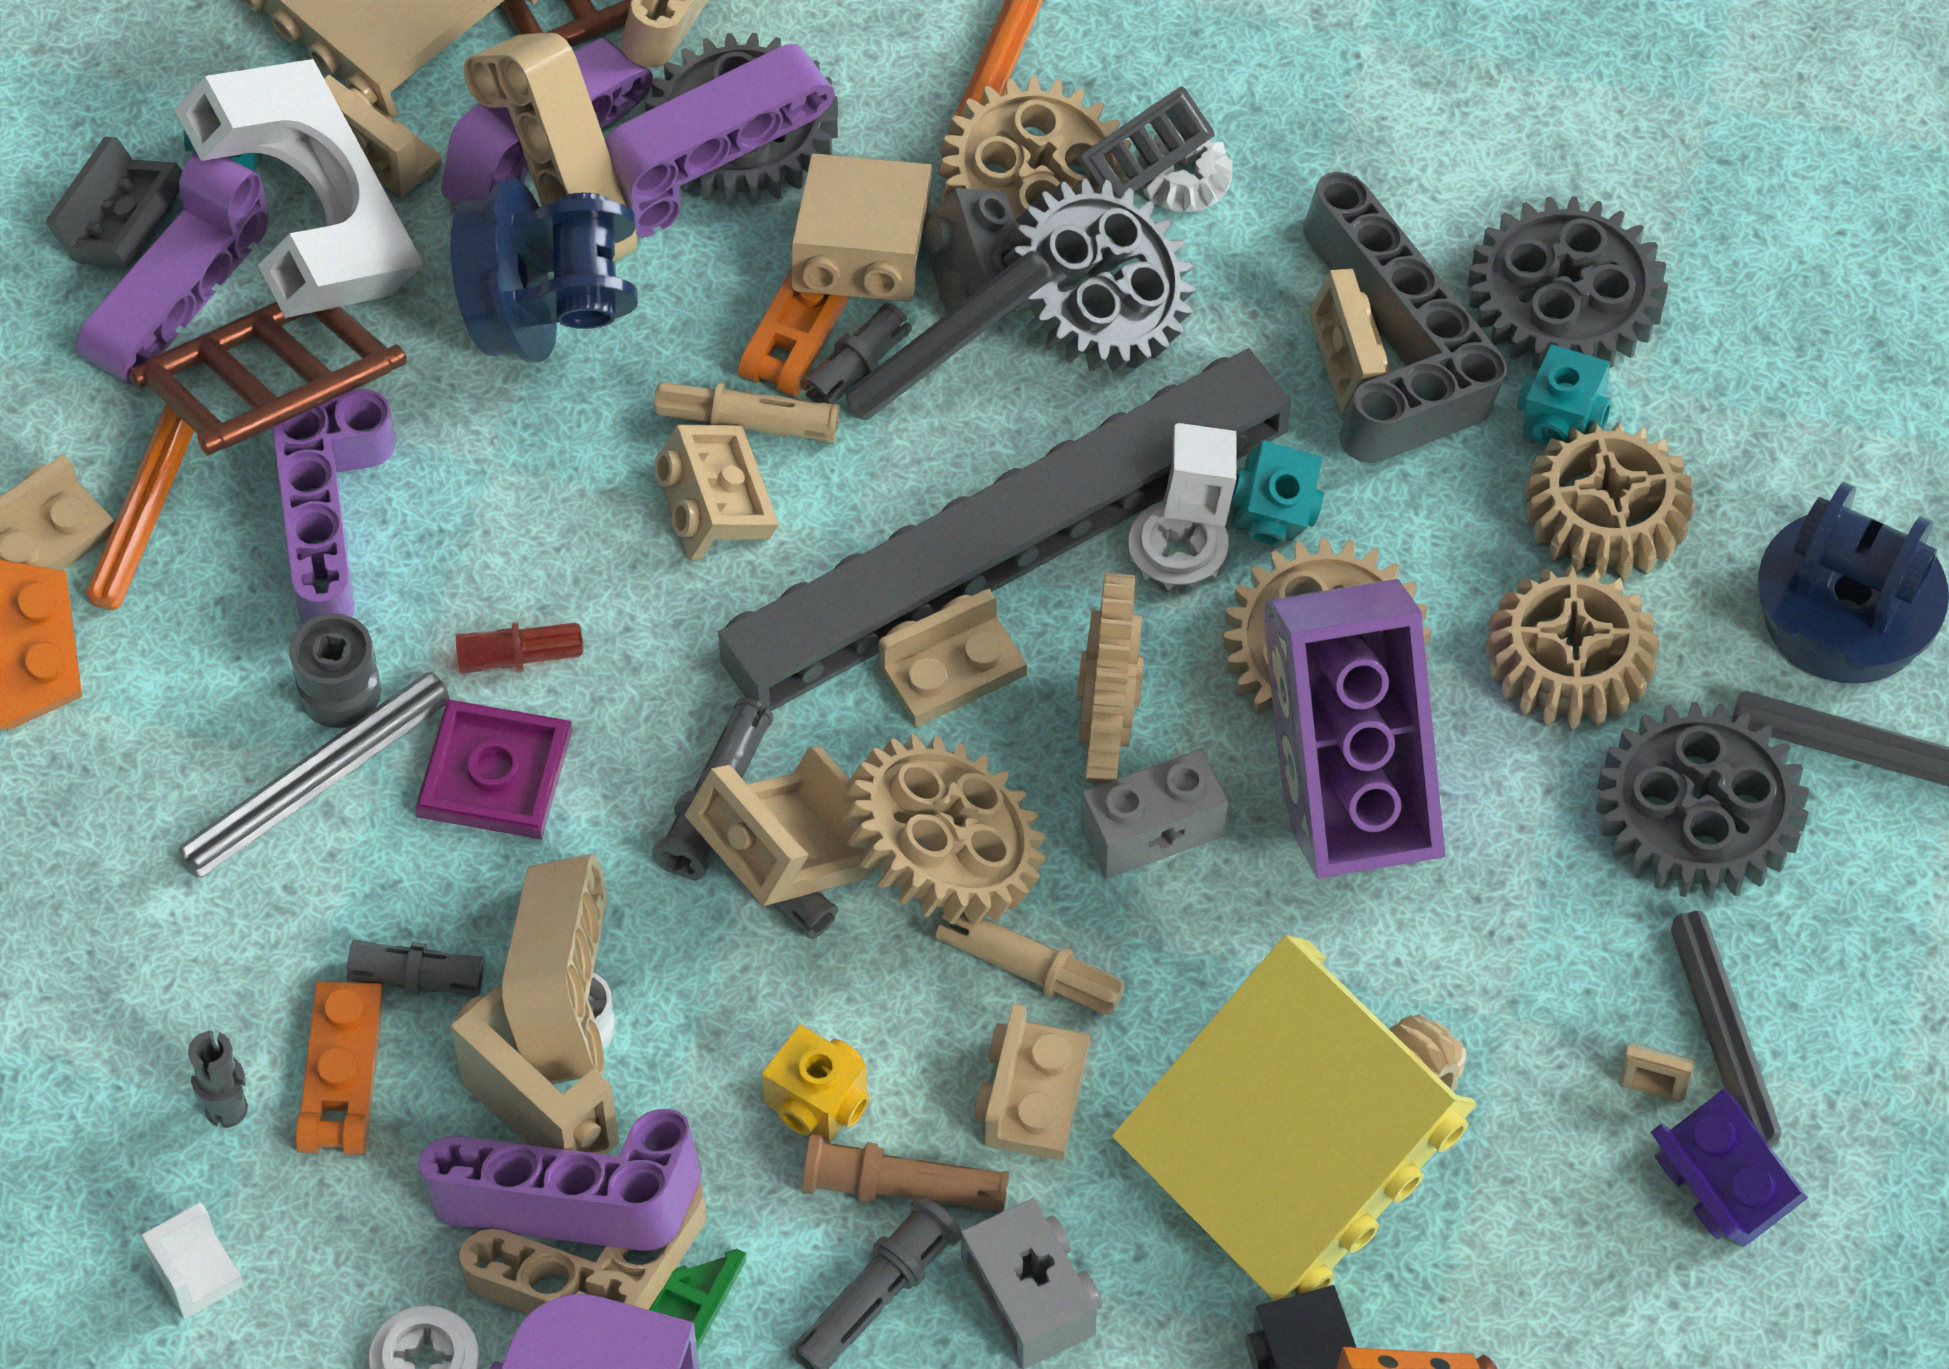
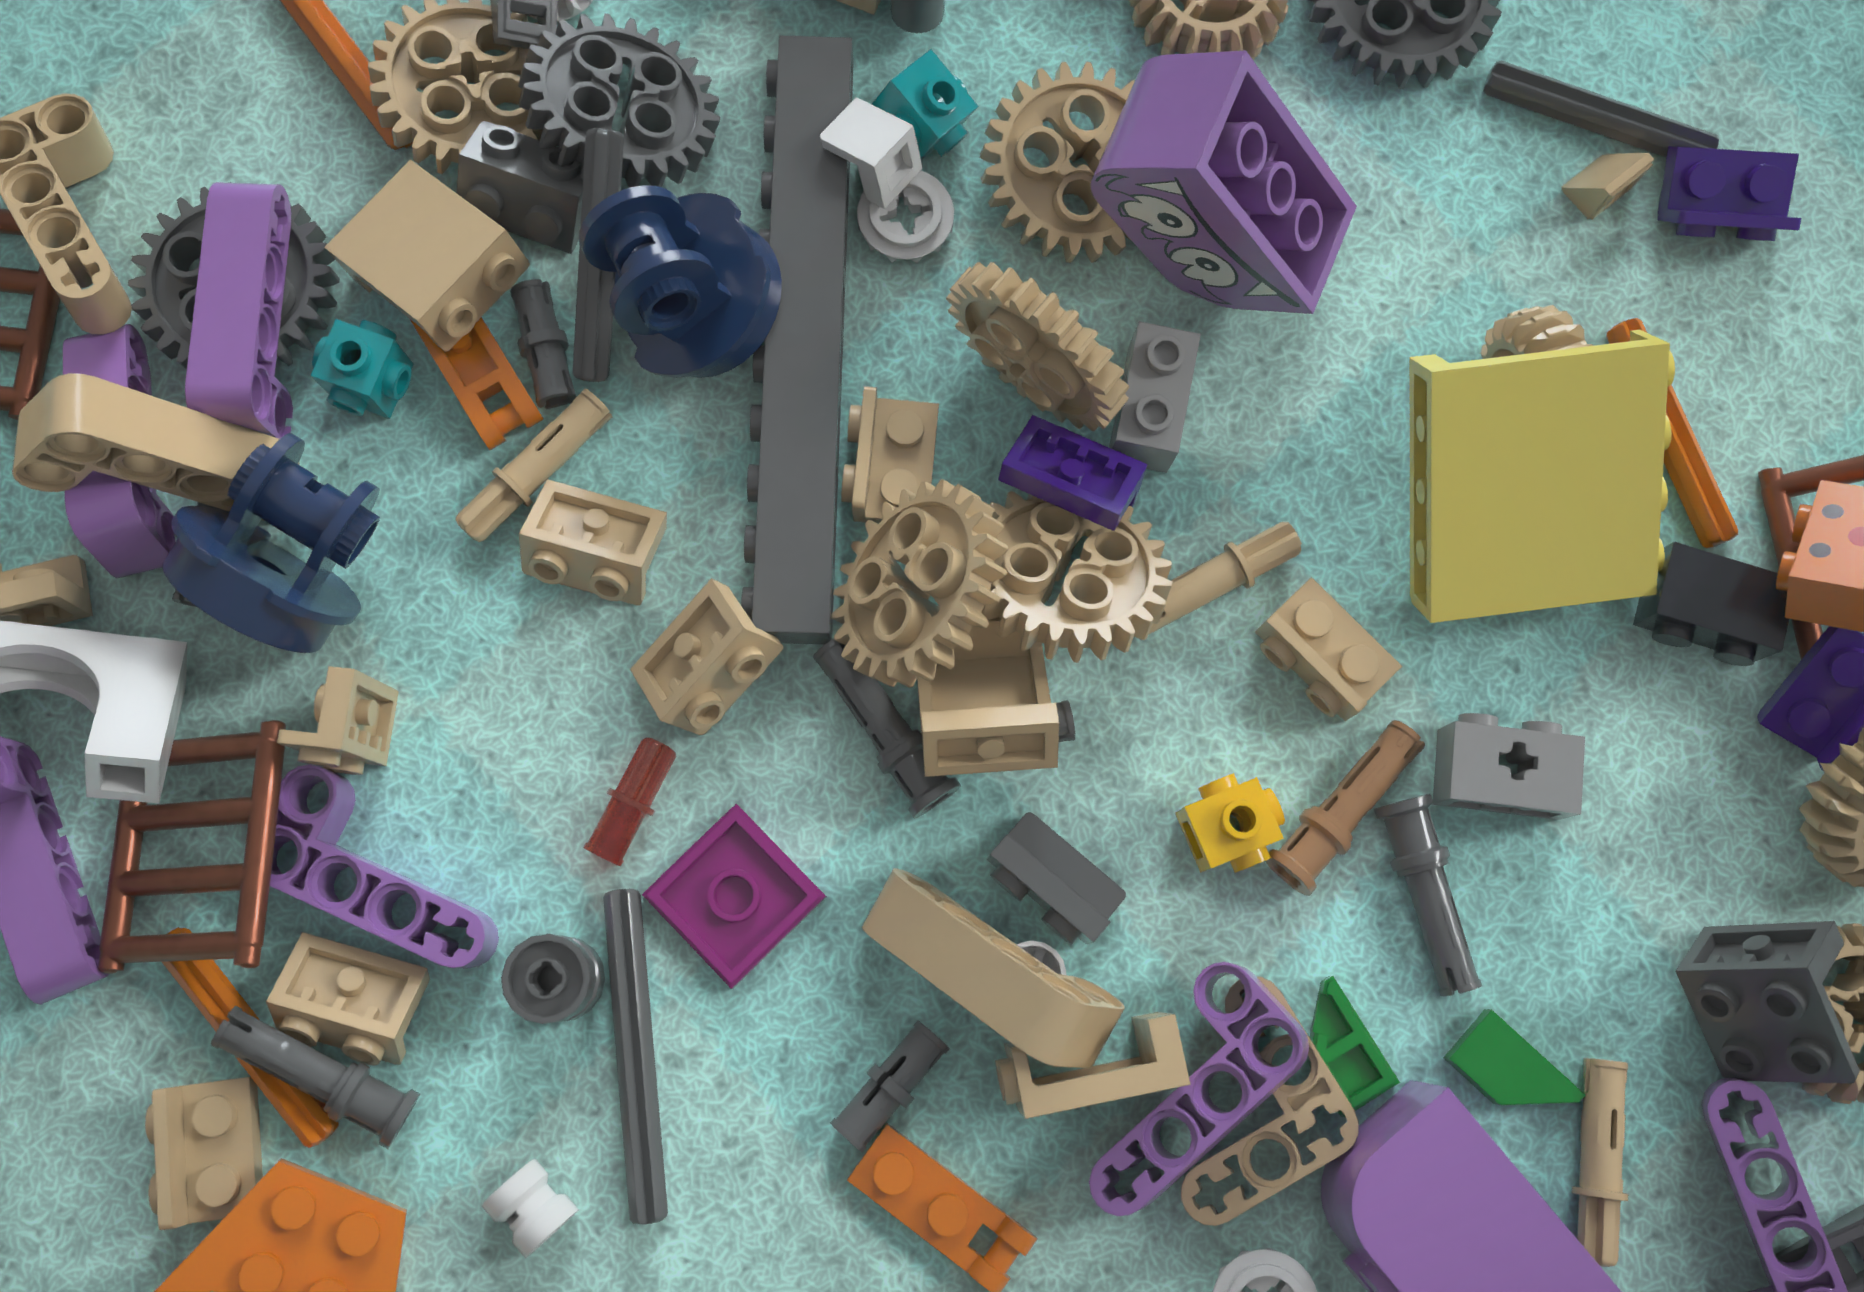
camera: 60 degrees left, 20 degrees up
none -> dark grey pin [211,1006,420,1149]
none -> tan bracket [266,932,430,1065]
none -> tan bracket [277,666,399,775]
none -> teal brick [310,319,414,419]
none -> white wheel [482,1158,579,1258]
none -> dark blue piece [579,185,782,378]
none -> tan bracket [630,578,783,735]
none -> tan gear [831,479,1008,688]
none -> dark grey bracket [987,812,1126,945]
none -> dark purple bracket [998,415,1148,531]
none -> orange axle [1607,318,1738,548]

